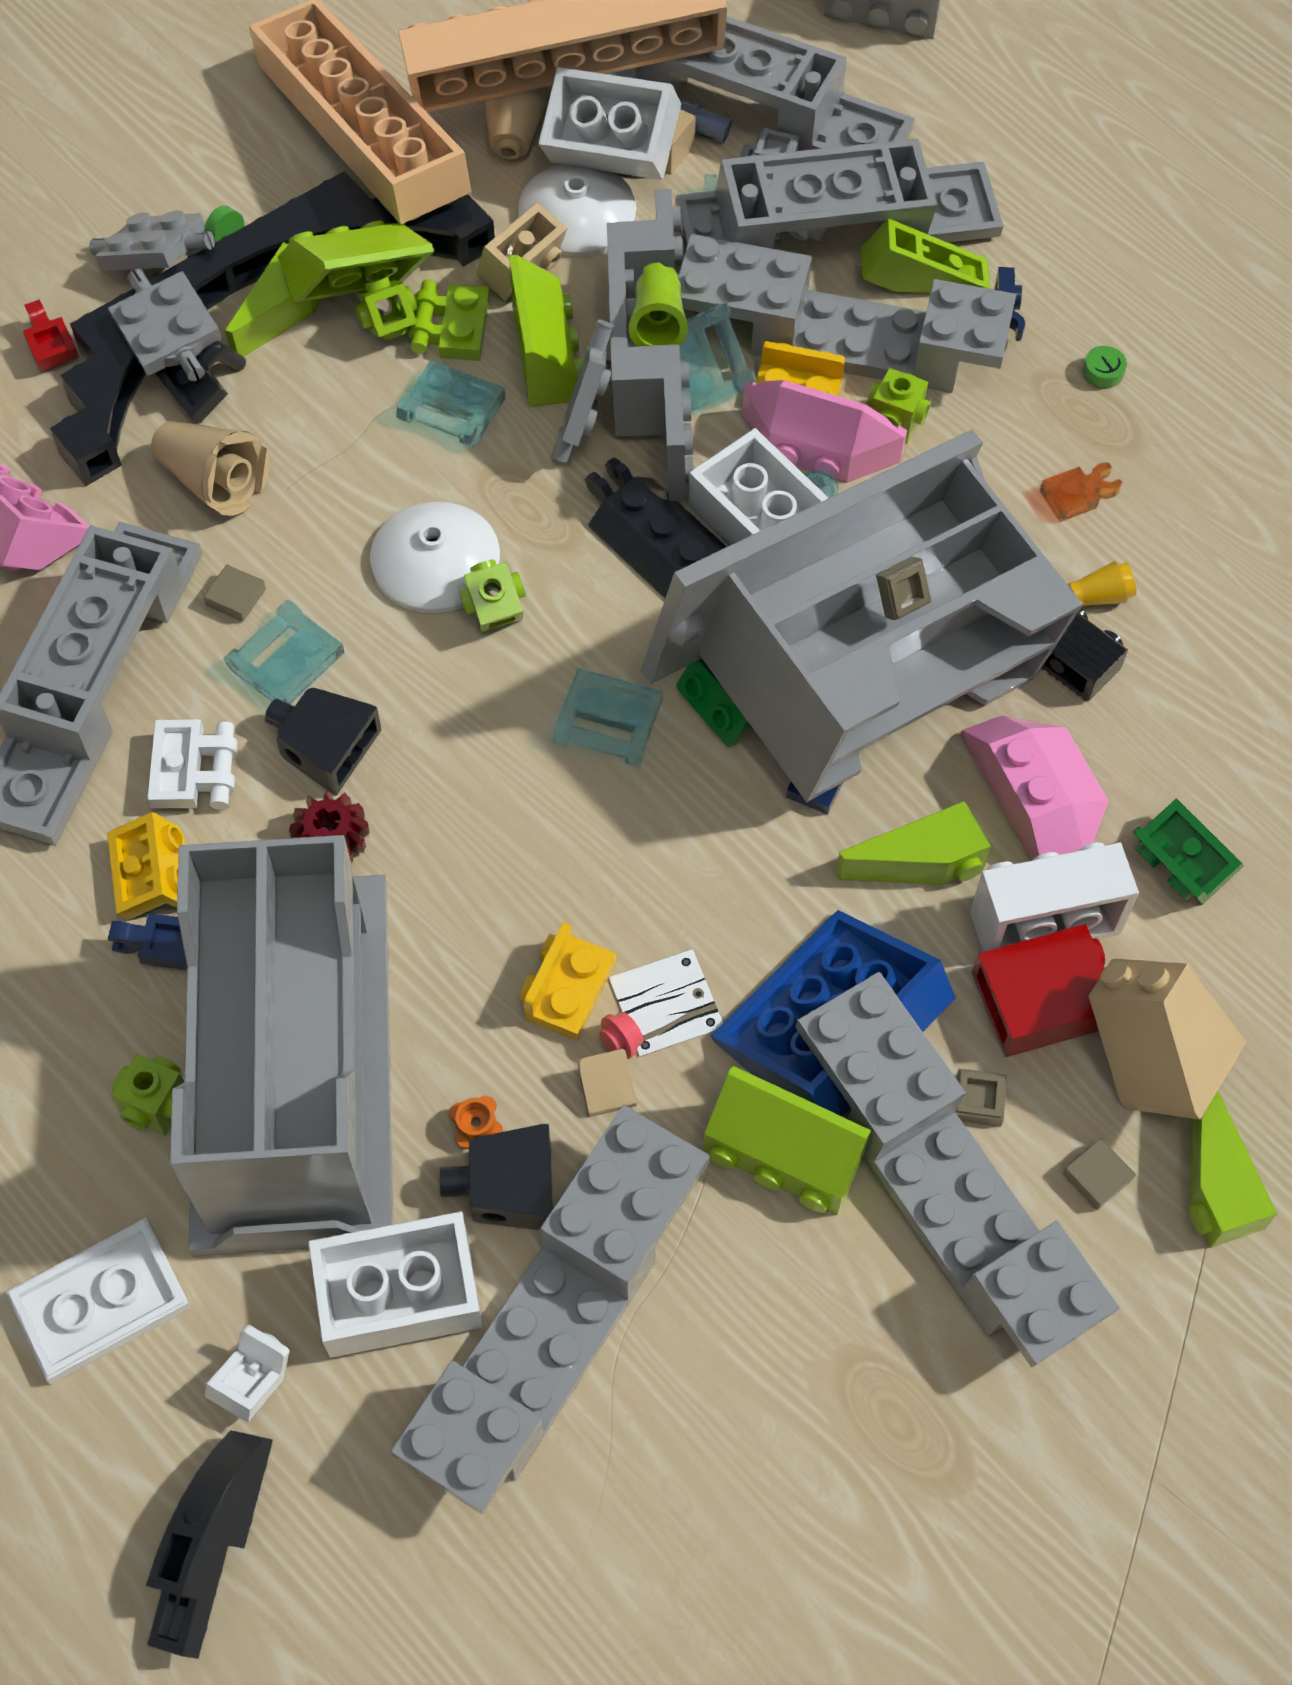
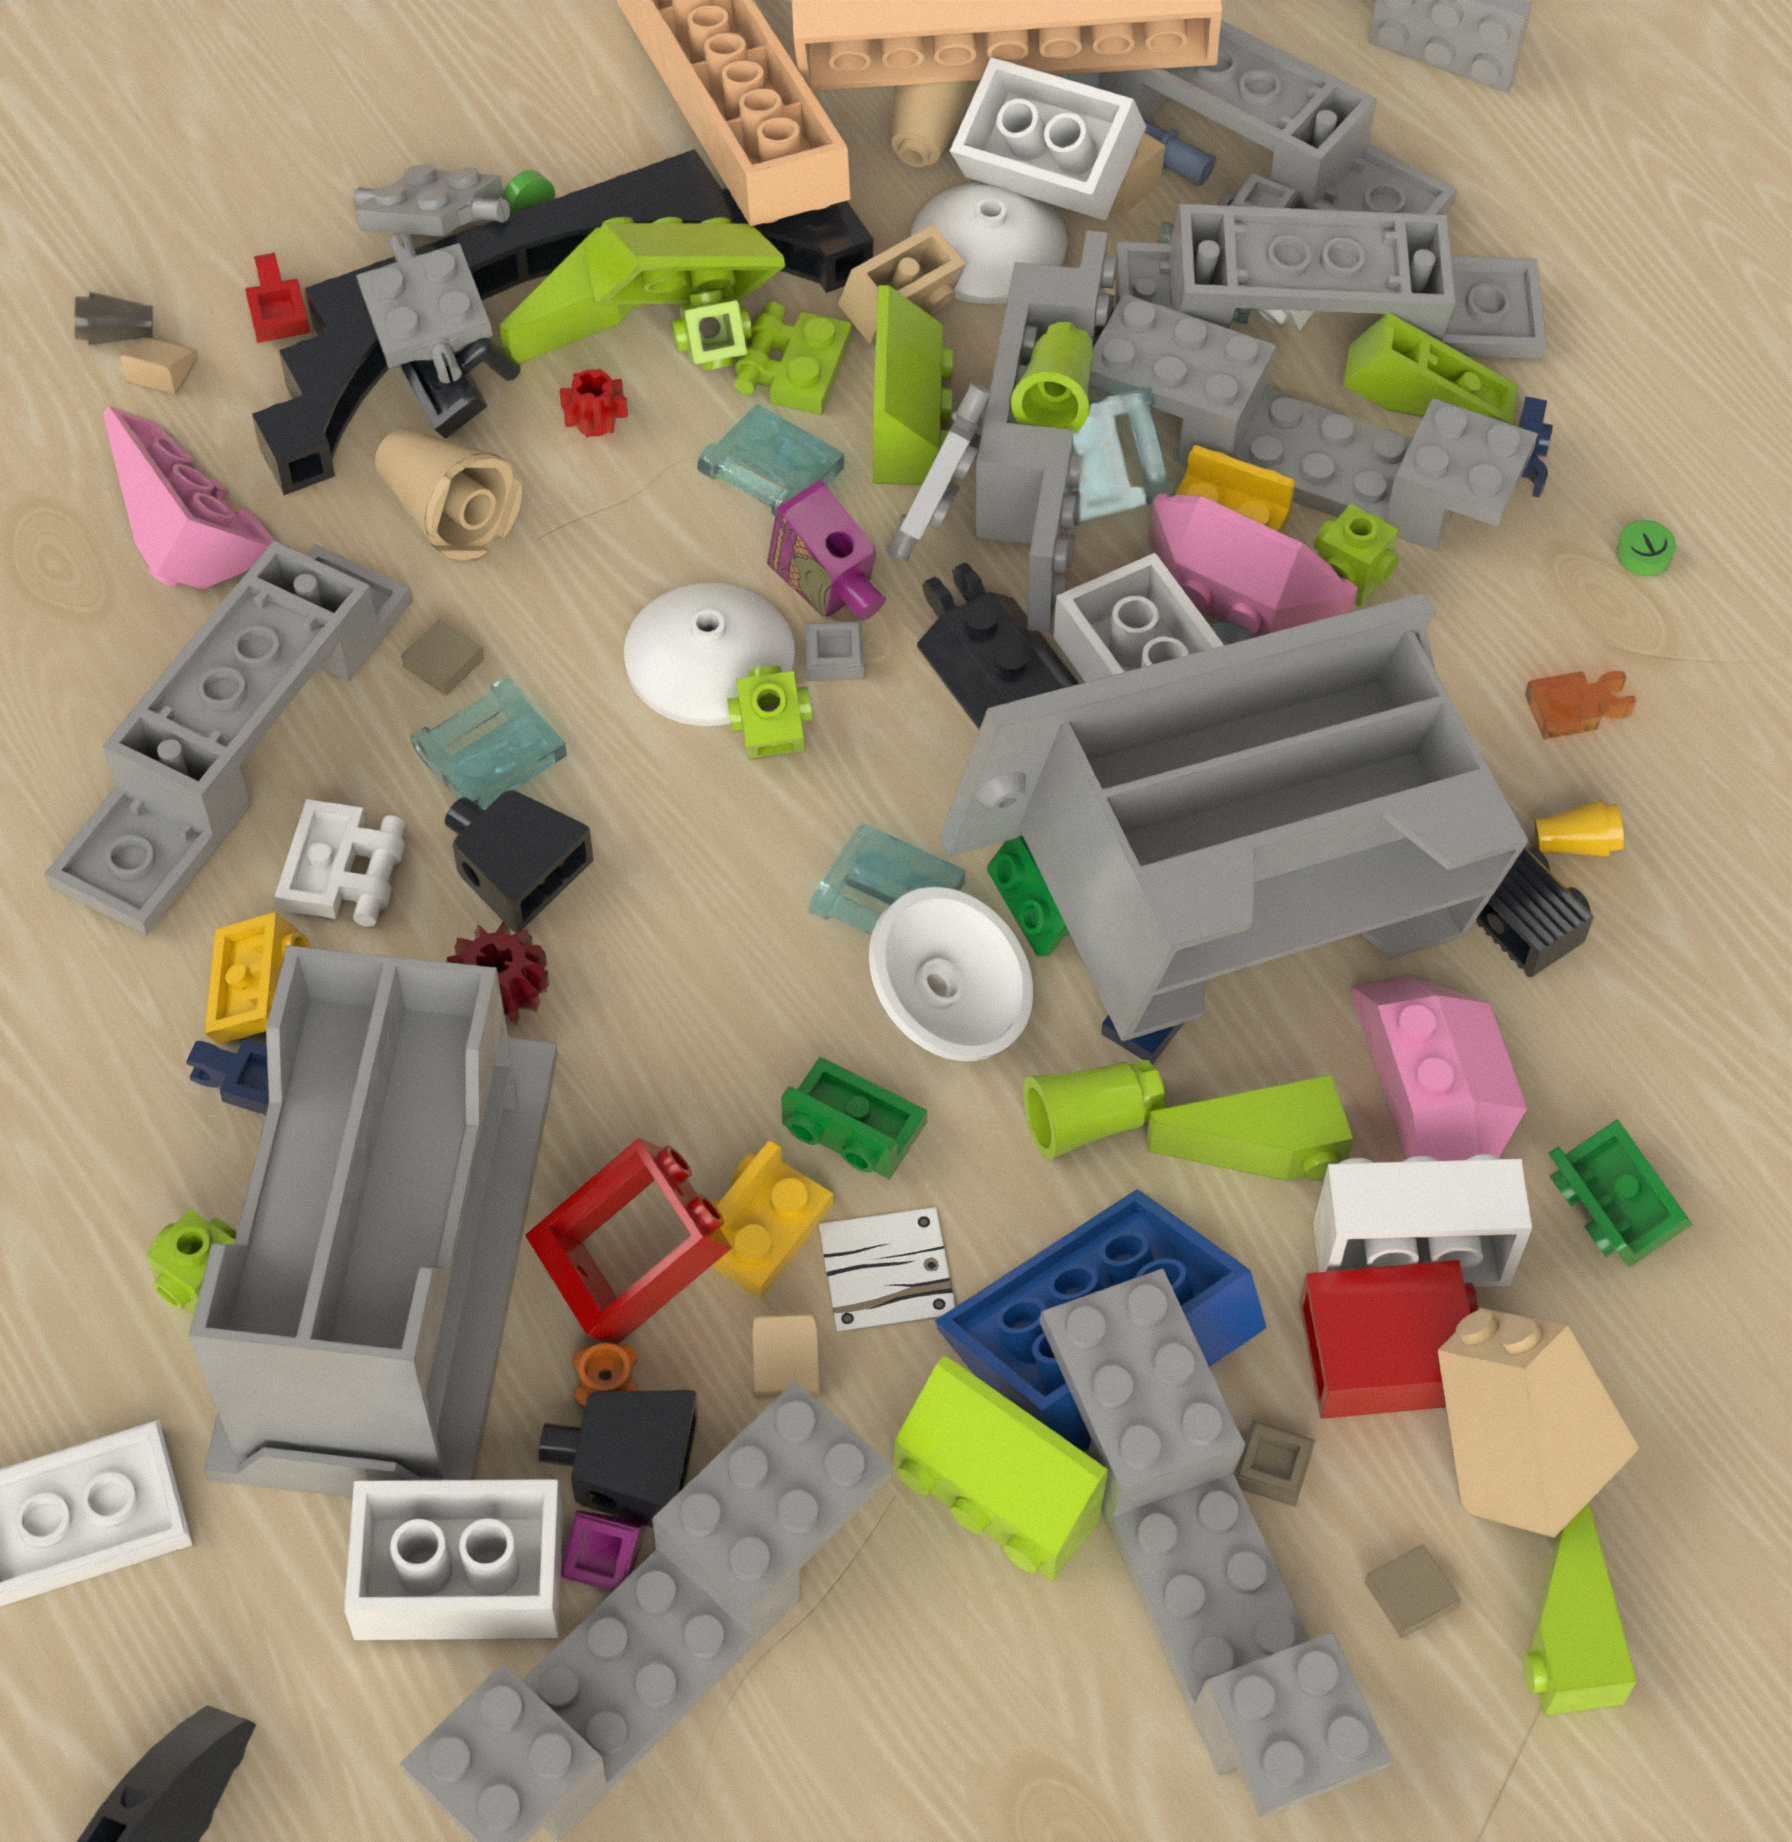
camera: 10 degrees right, 5 degrees down
white bracket [204,1325,289,1423] -> none
coral plate [599,1012,643,1059] -> none
dark tan tile [876,556,931,621] -> none
none -> red window [525,1138,732,1345]
none -> red gear [559,369,628,437]
none -> magenta slope [561,1510,647,1591]
none -> magenta torso [767,479,886,621]
none -> green bracket [781,1056,927,1179]
none -> light grey tile [805,622,864,681]
none -> white dish [869,887,1033,1061]
none -> lime plant [1023,1060,1165,1161]

